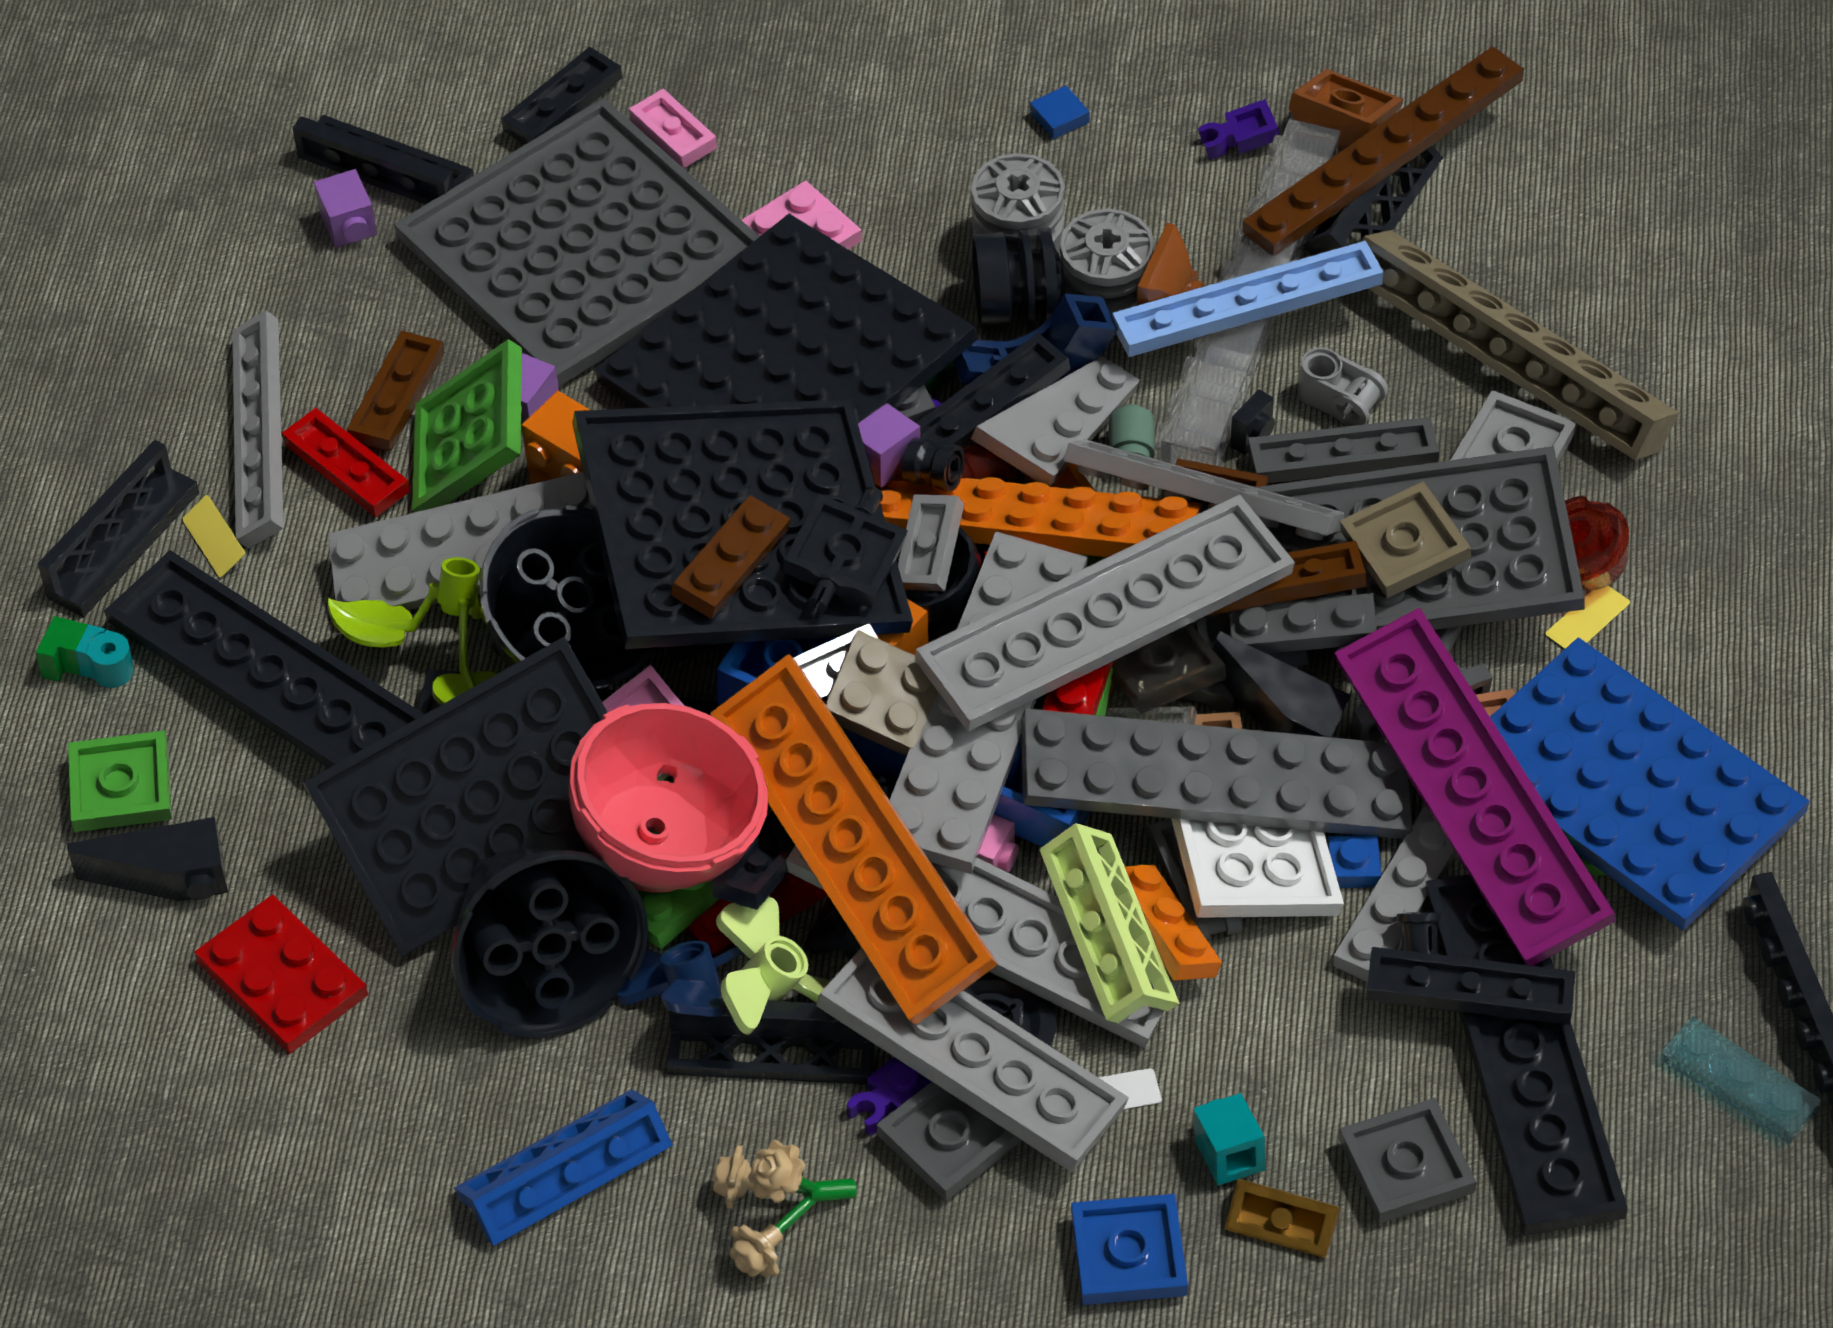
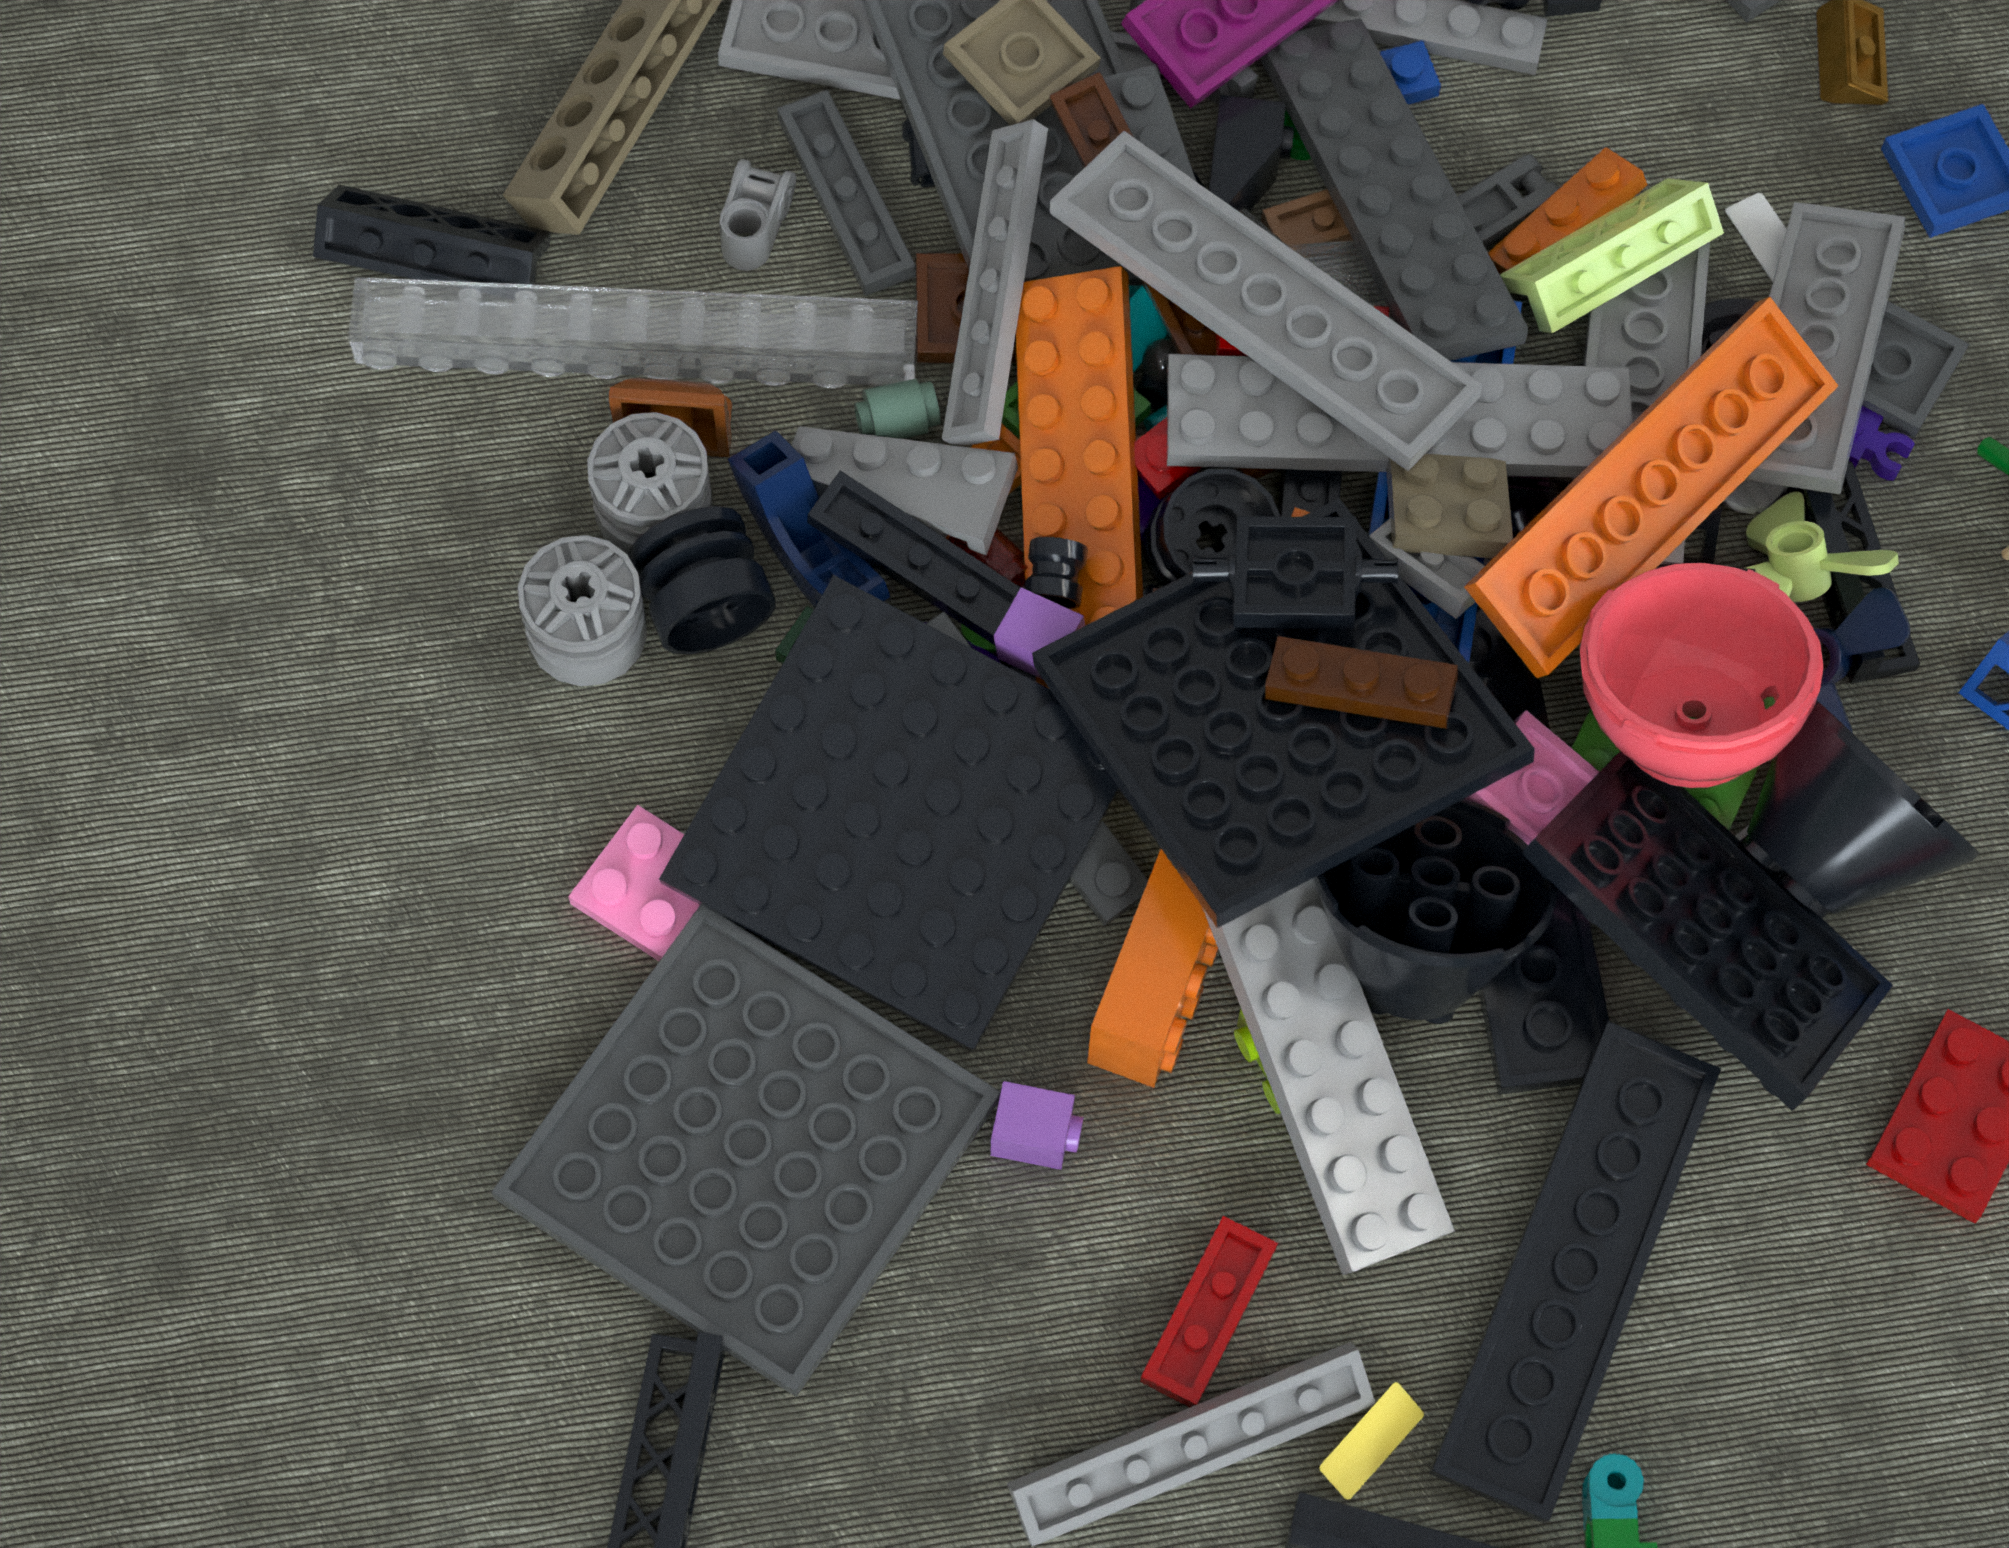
camera: 110 degrees left, 15 degrees up
black slope [67,817,228,901] -> none
bright green plate [68,730,172,832] -> none
medium lavender brick [314,169,377,248] -> none
lime plant [327,557,496,705] -> none
reddish brown plate [347,330,445,452] -> none
bright green plate [412,339,522,512] -> none
black plate [501,46,622,145] -> none
bright pink plate [629,89,717,168] -> none
light grey plate [898,494,964,592] -> none
blue tile [1030,86,1090,139] -> none
light blue plate [1112,241,1384,357] -> none
white plate [1171,818,1344,918] -> none
teal brick [1193,1093,1266,1186] -> none
dark purple plate [1198,99,1281,159] -> none
black plate [1230,389,1275,455] -> none
reddish brown plate [1242,46,1524,257] -> none
dark orange slope [1288,69,1404,151] -> none

